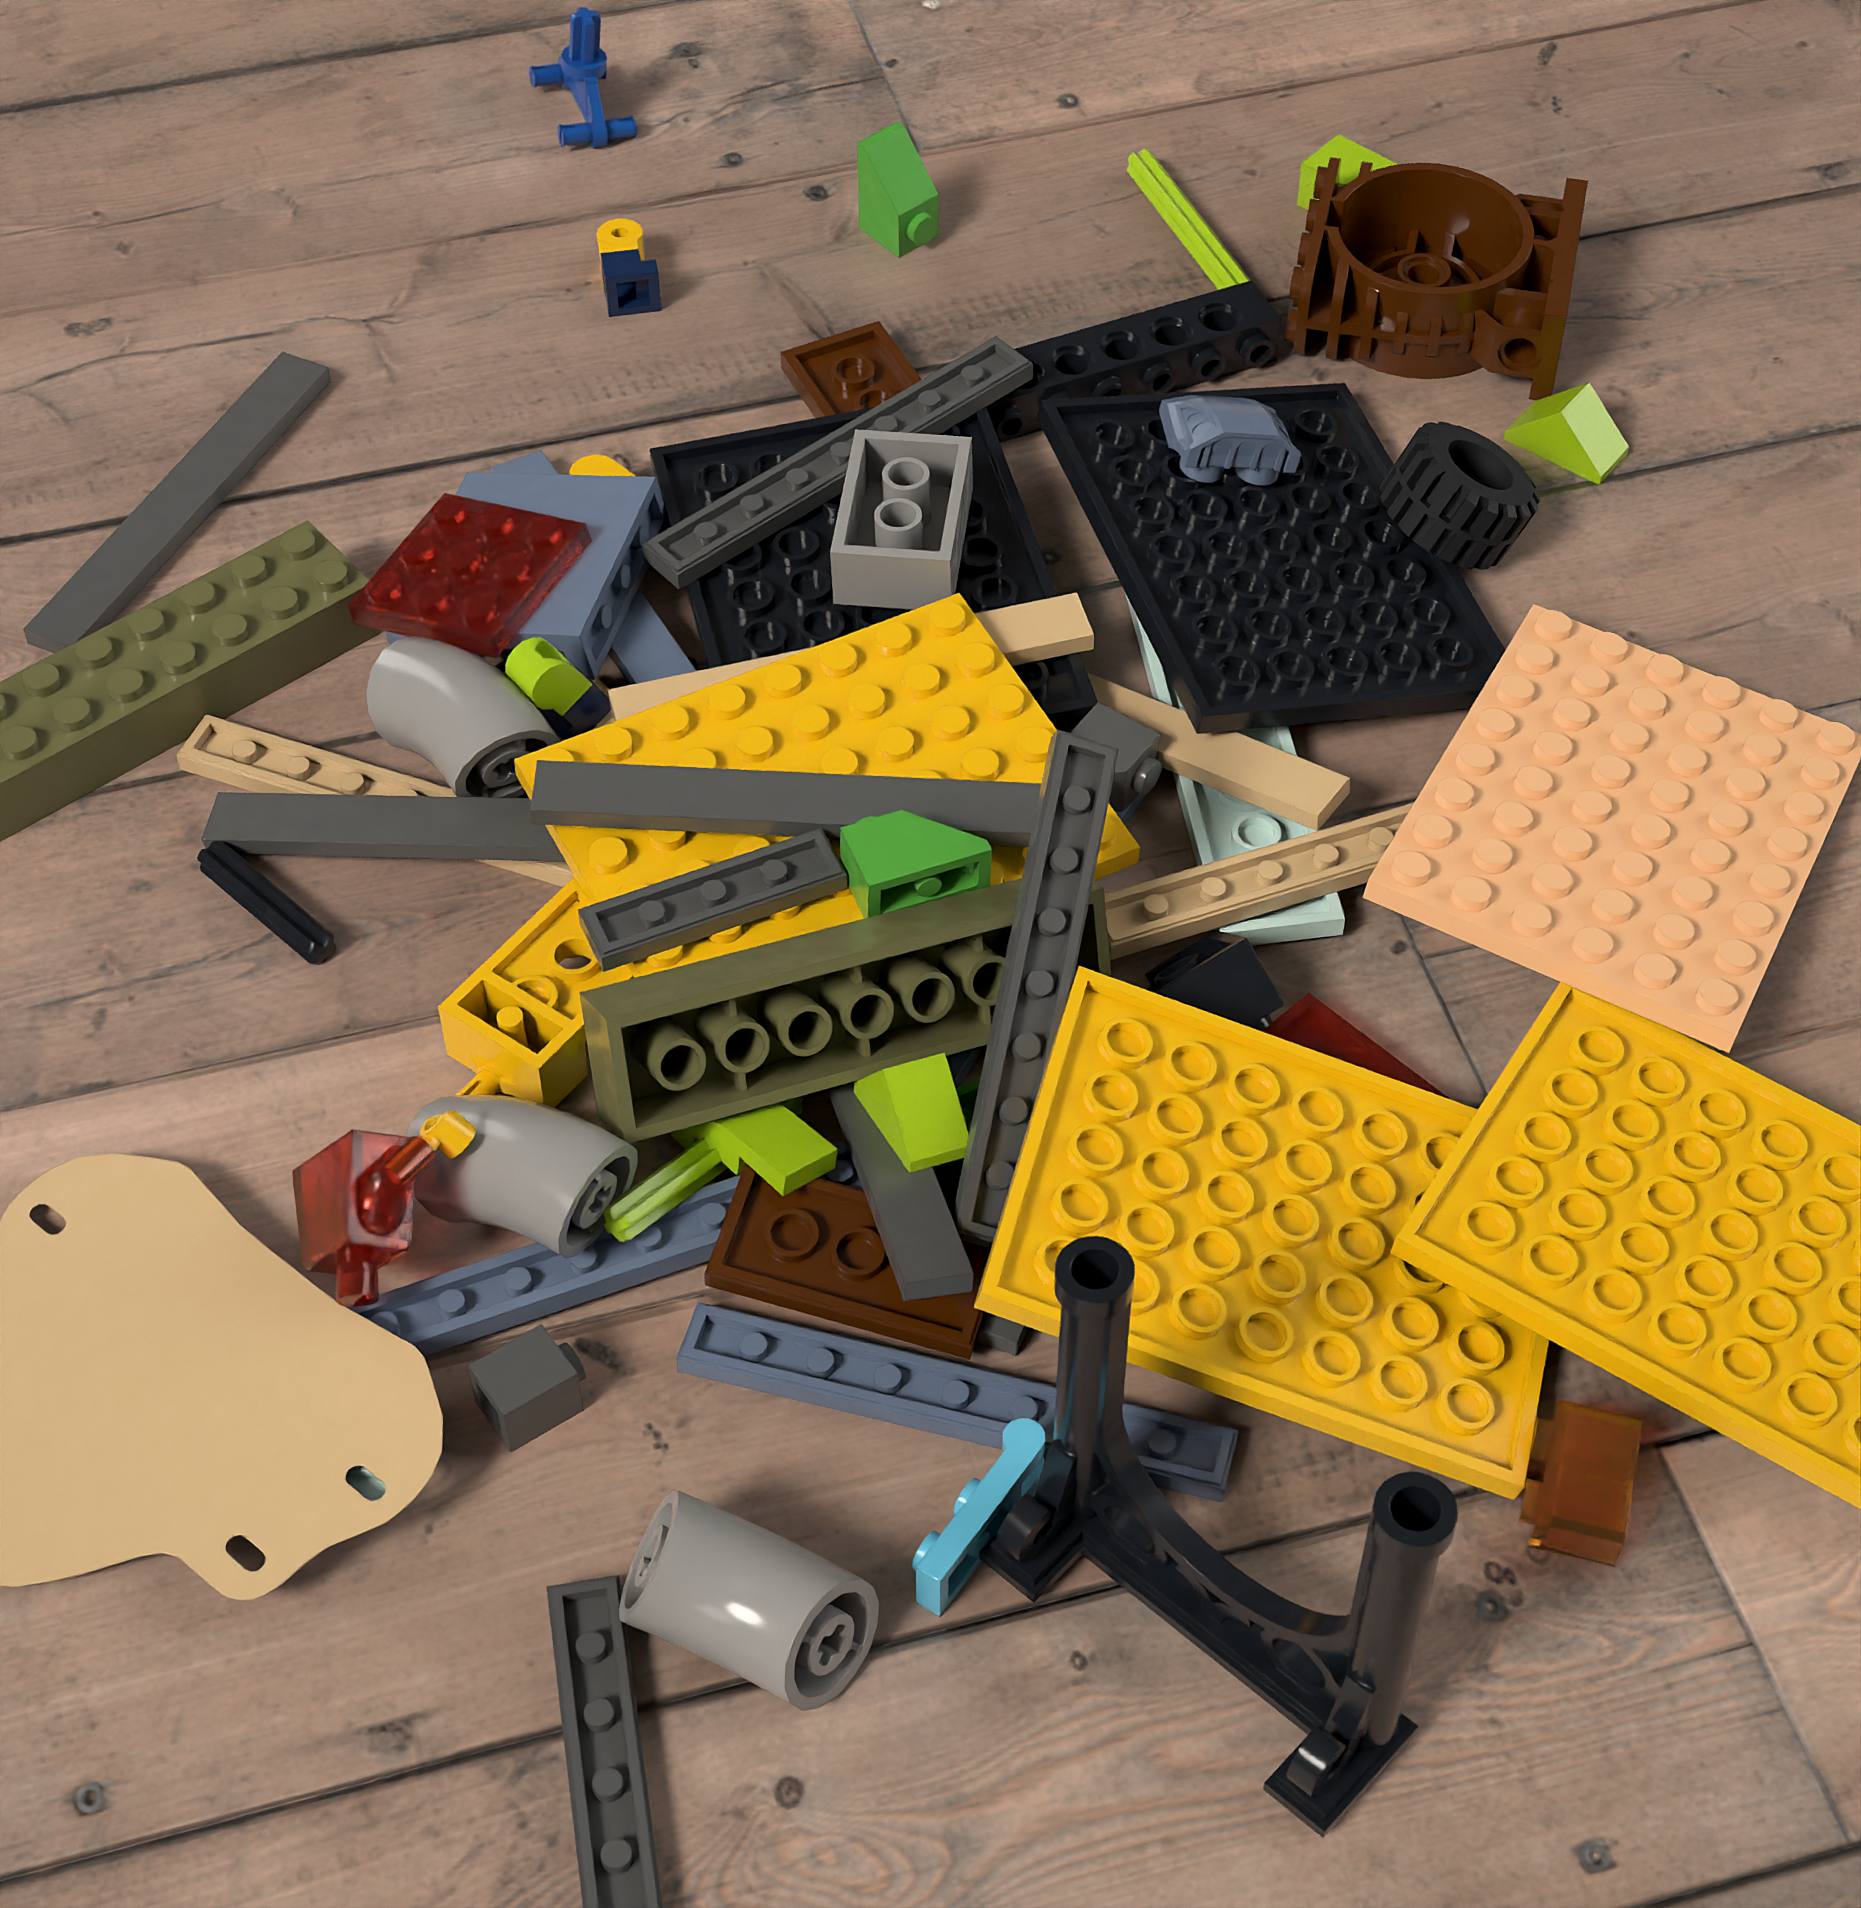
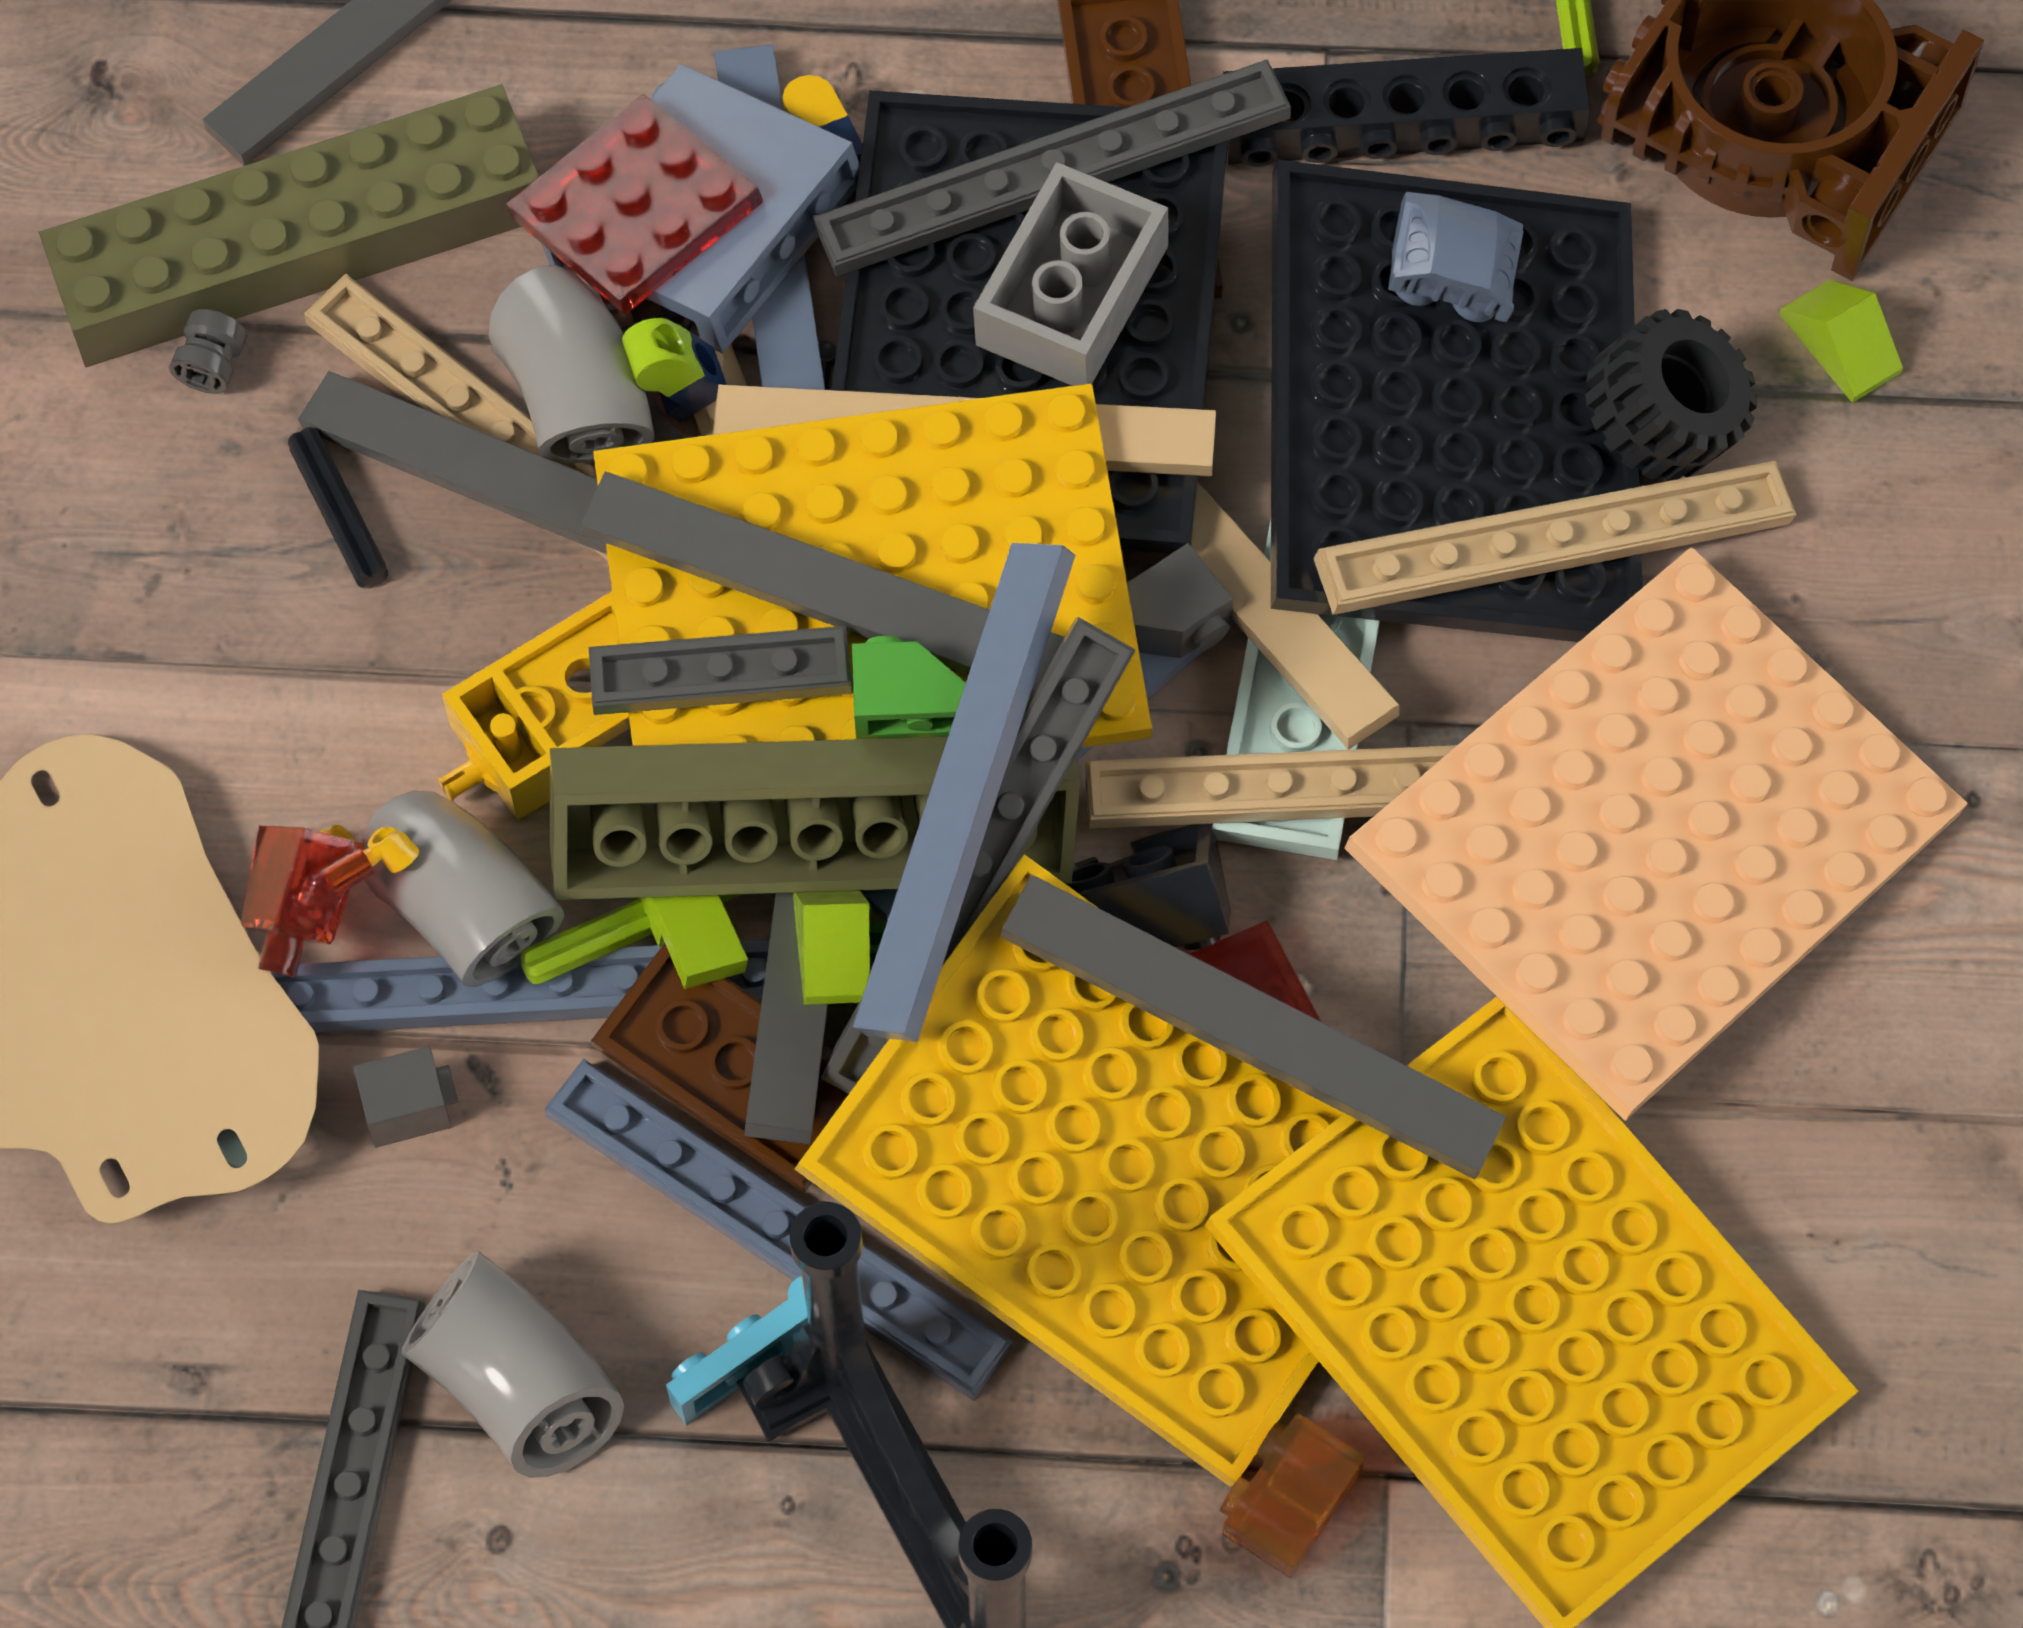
camera: 20 degrees right, 15 degrees up
none -> dark grey wheel [169,309,248,394]
none -> sand blue tile [853,543,1075,1042]
none -> dark grey tile [999,874,1506,1180]
none -> tan tile [1314,461,1796,615]

